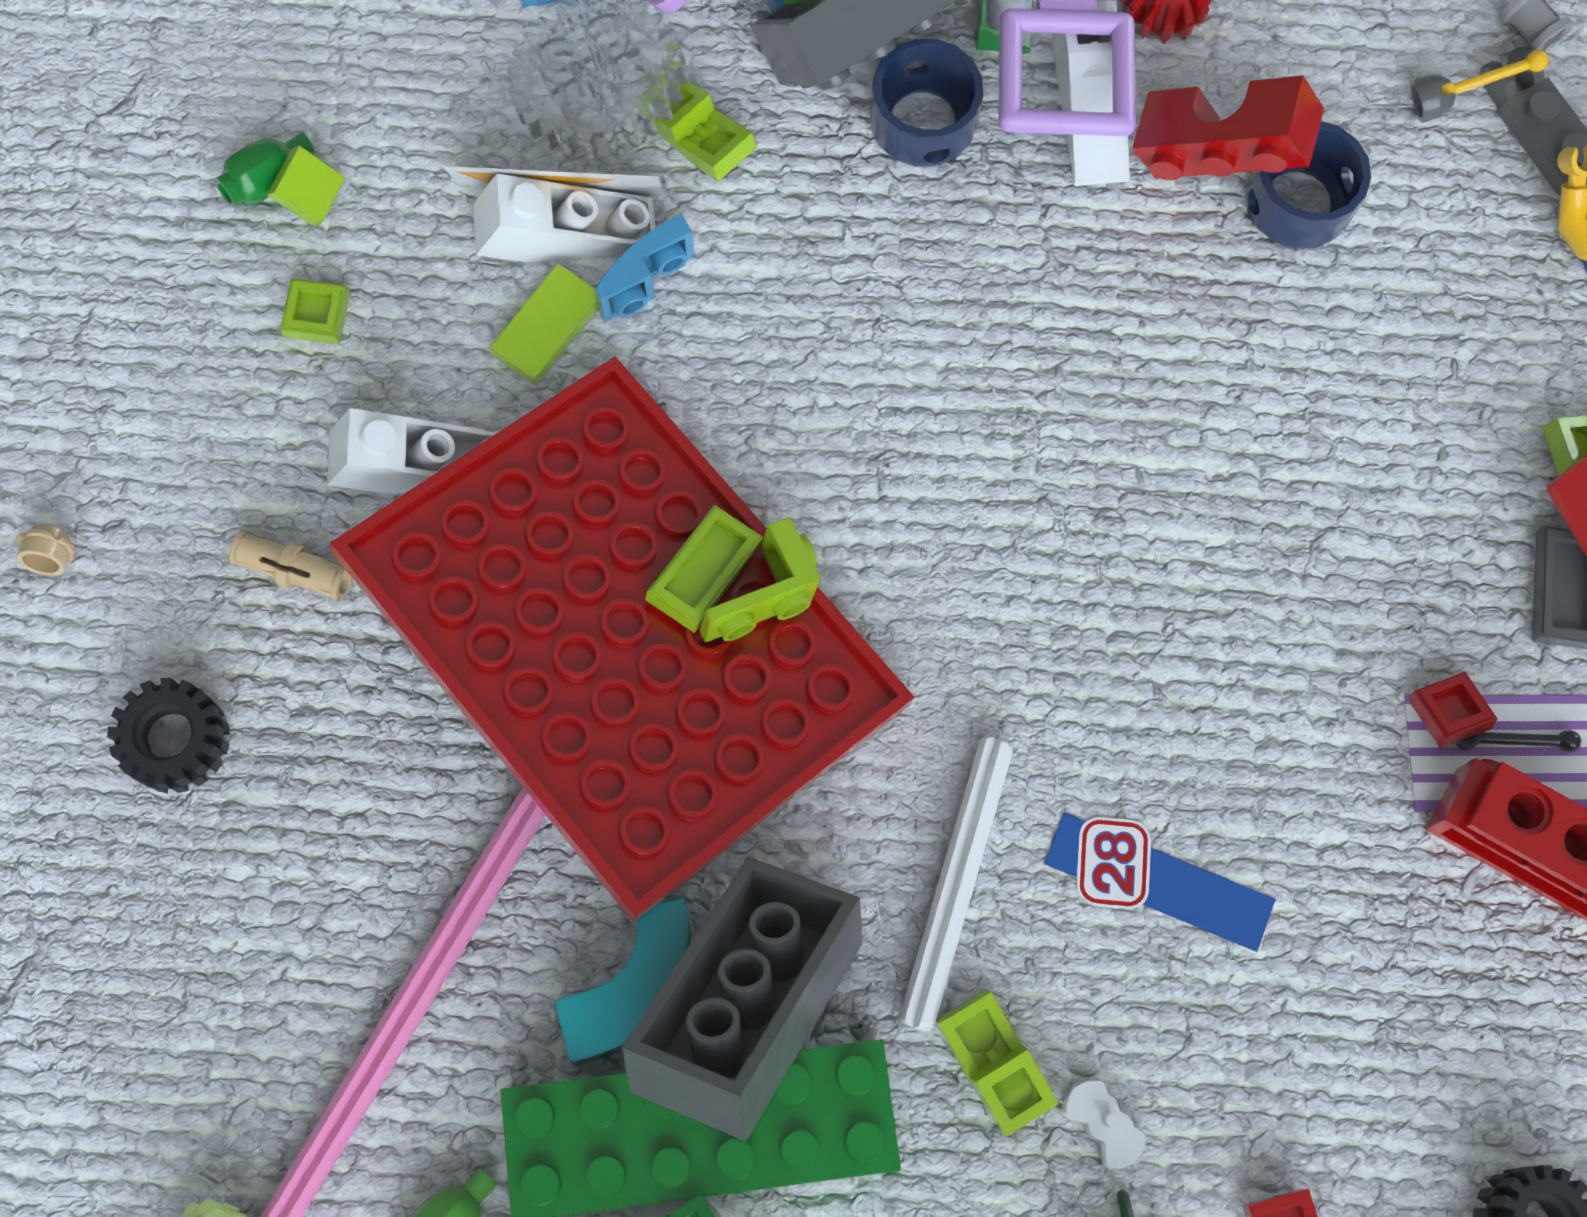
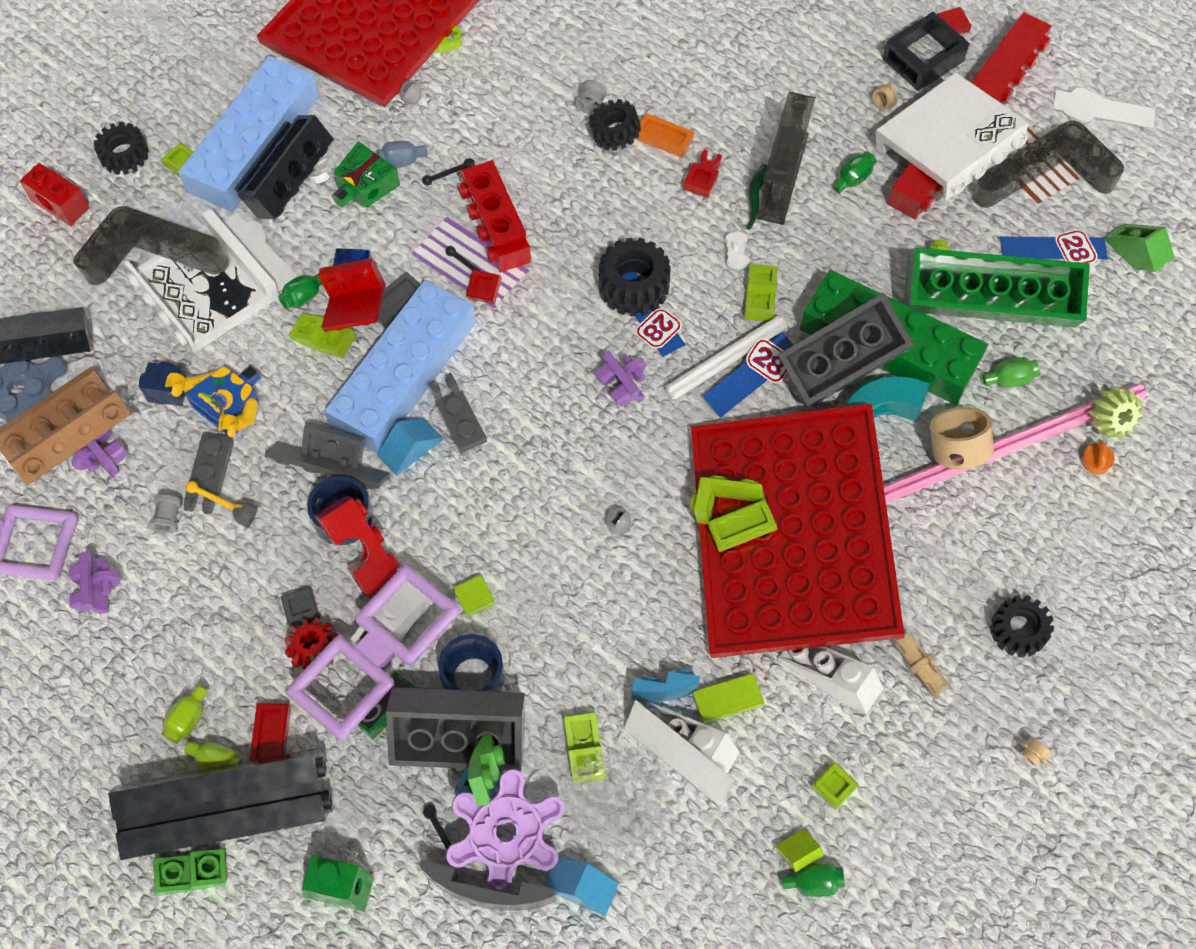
camera: 140 degrees left, 10 degrees down
none -> dark grey bracket [265,422,389,489]
none -> dark grey tile [280,587,321,628]
none -> light blue brick [324,280,476,454]
none -> dark azure slope [377,418,443,476]
none -> dark grey hinge [428,373,487,454]
none -> lime tile [453,574,495,617]
none -> medium lavender hips [594,350,647,407]
none -> black tyre [599,238,671,316]
none -> light grey hinge [606,507,631,534]
none -> blue sticker [703,332,793,418]
none -> tan piece [930,407,994,470]
none -> orange tile [1081,440,1115,474]

